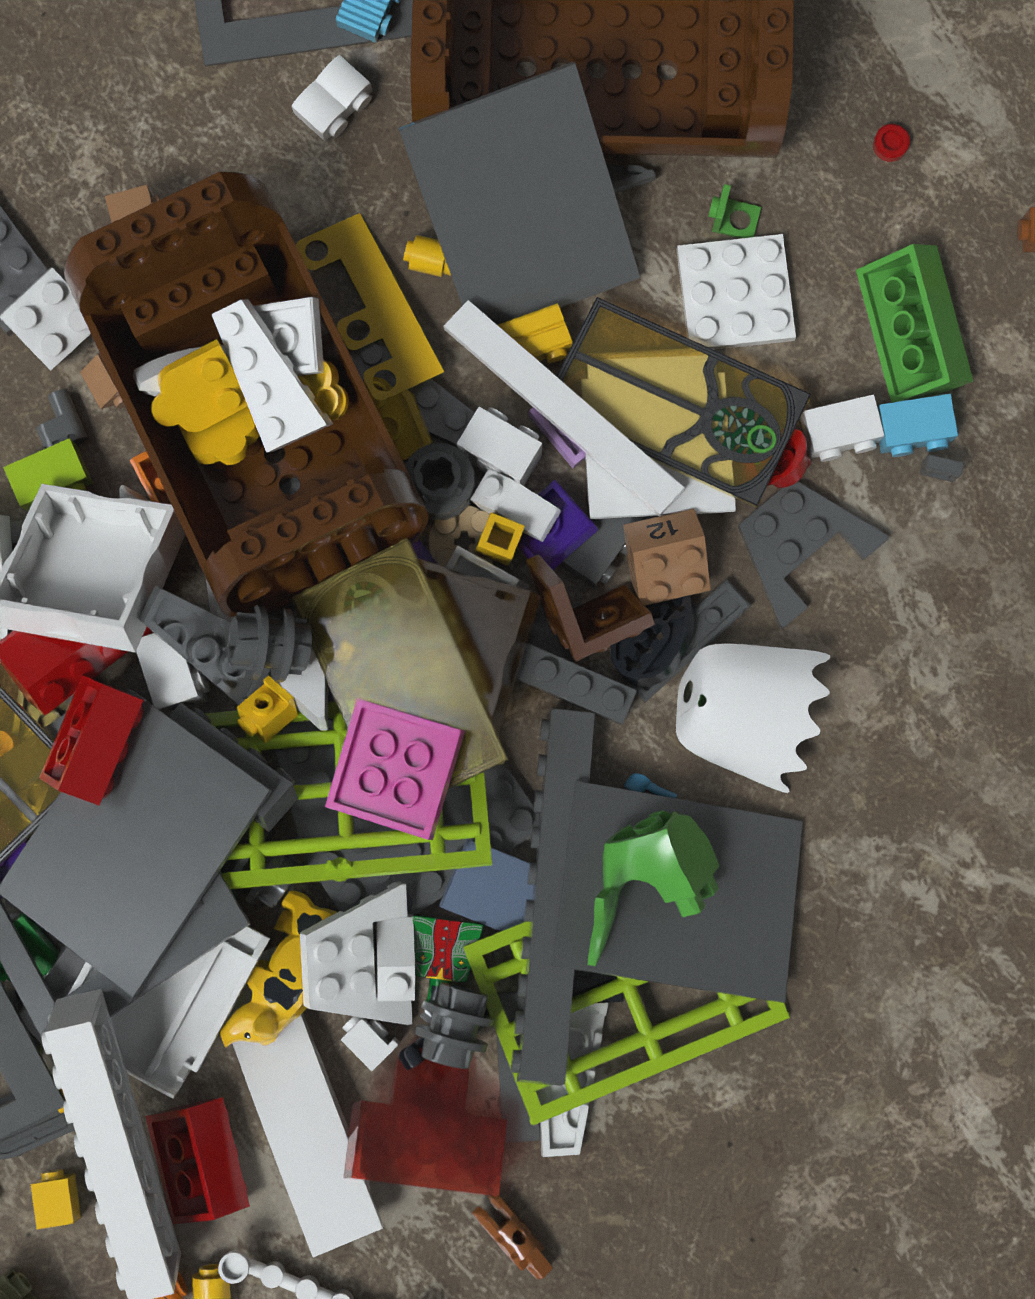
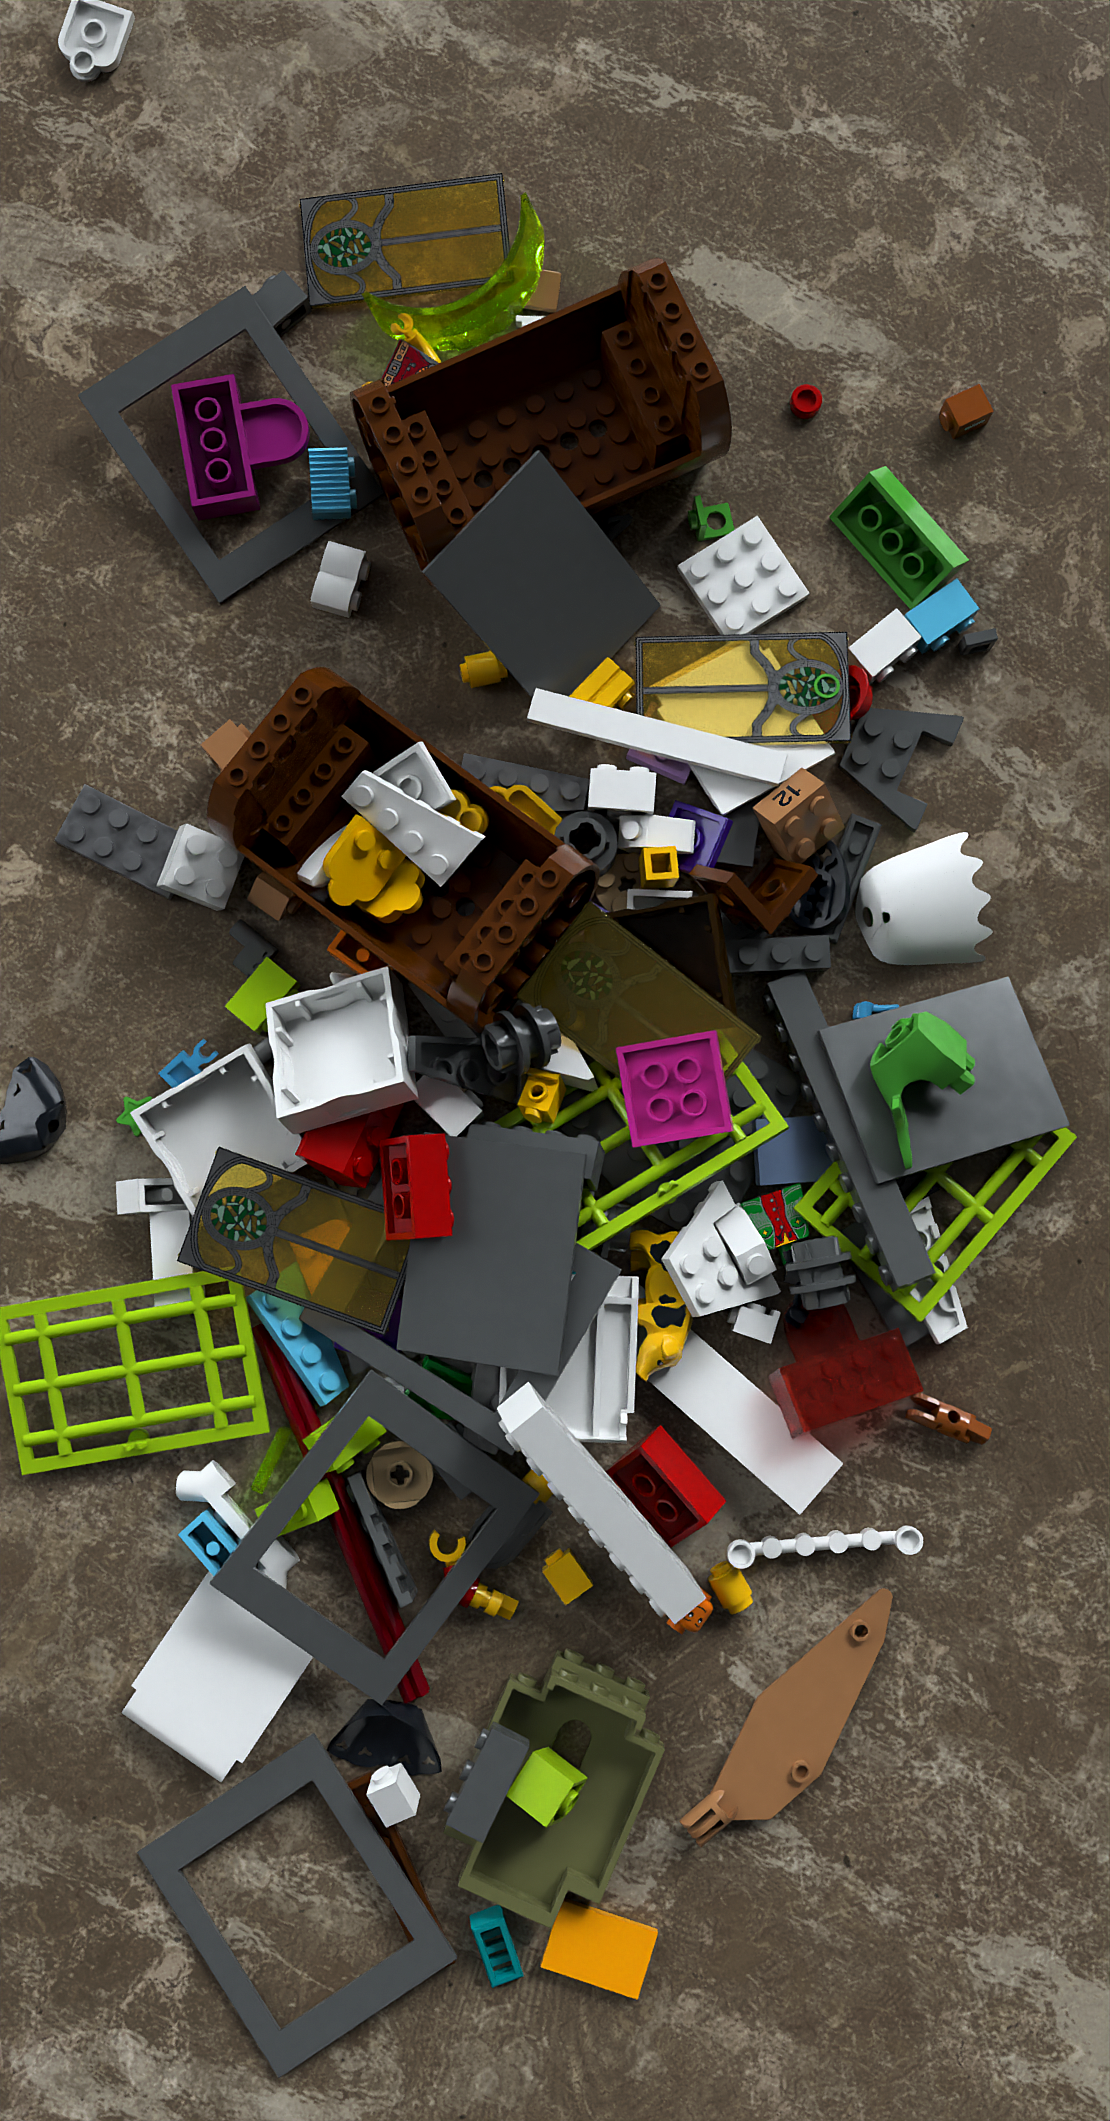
camera: 30 degrees left, 0 degrees up
yellow piece [296,213,444,401] -> none

